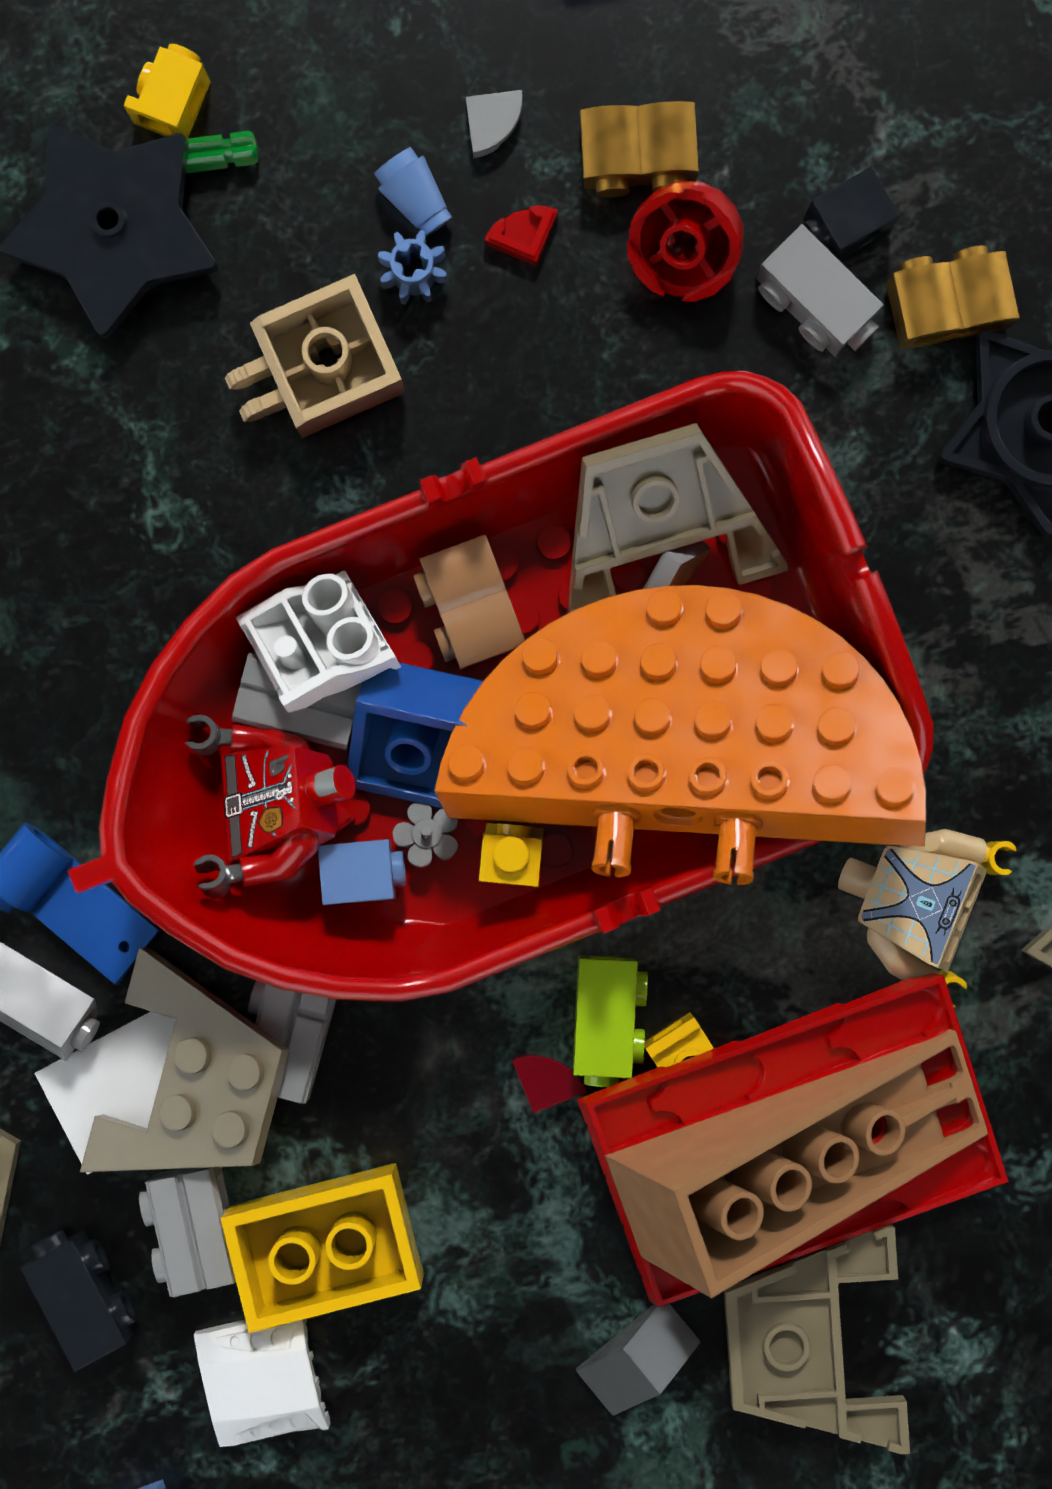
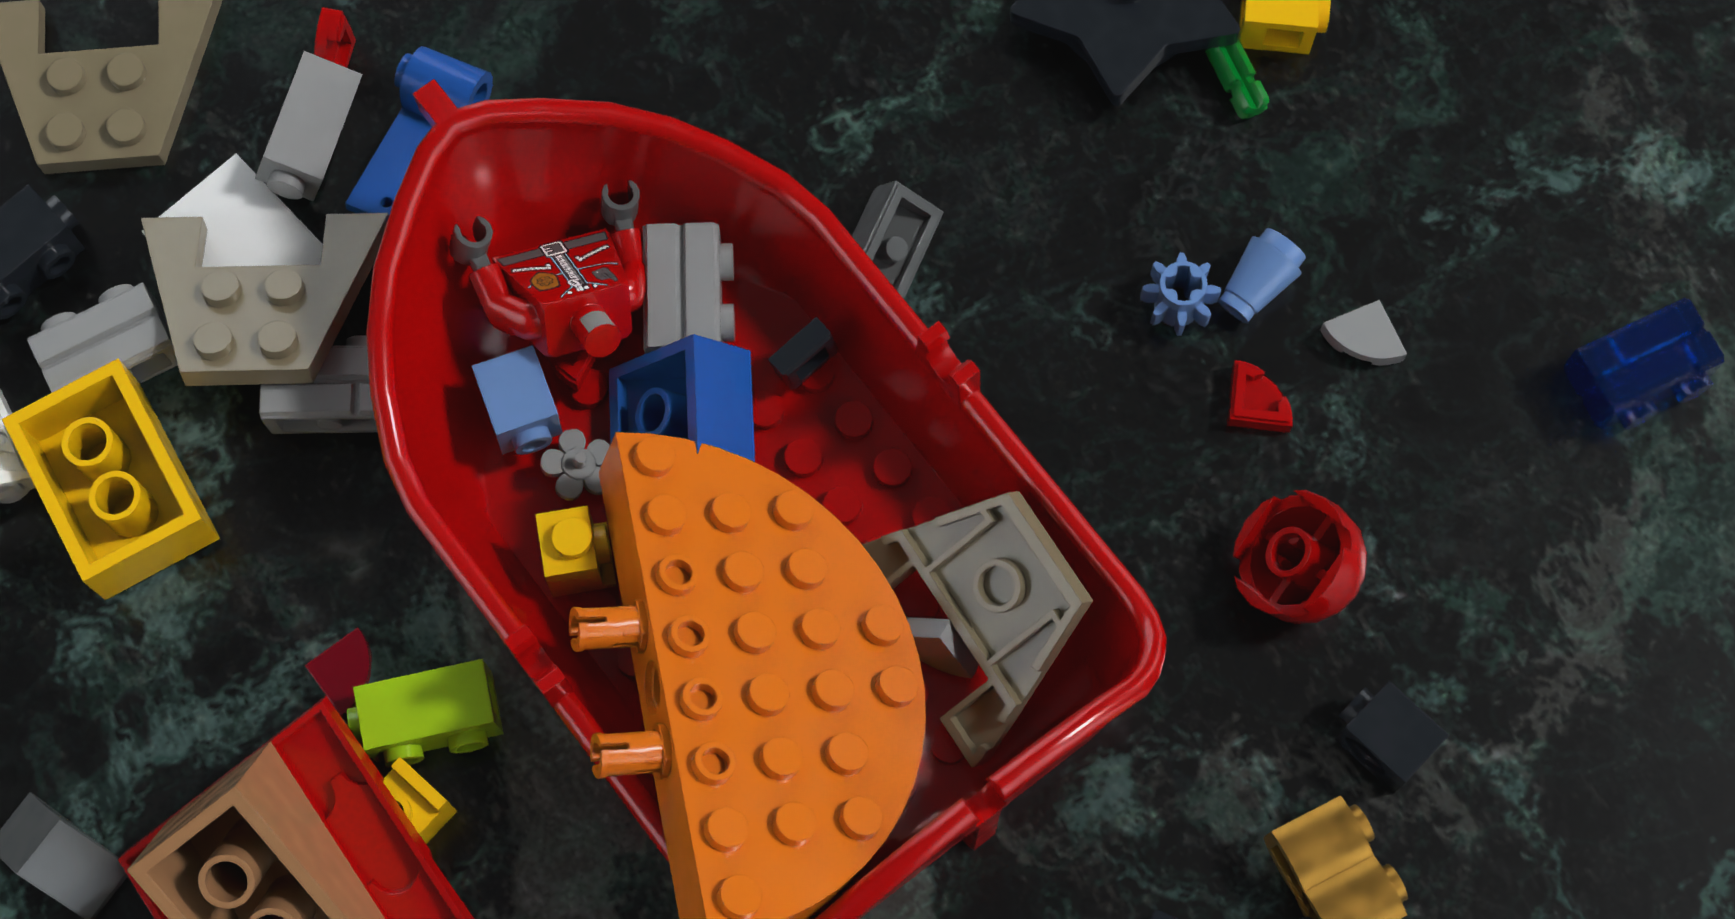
camera: 80 degrees right, 15 degrees down
tan hinge [225,274,405,438] -> none
white slope [236,570,401,712] -> none
medium nougat brick [413,535,525,670] -> none
pearl gold brick [580,101,699,197] -> none
light grey brick [756,224,884,357] -> none
none -> black tile [768,317,838,390]
none -> dark grey slope [852,181,944,299]

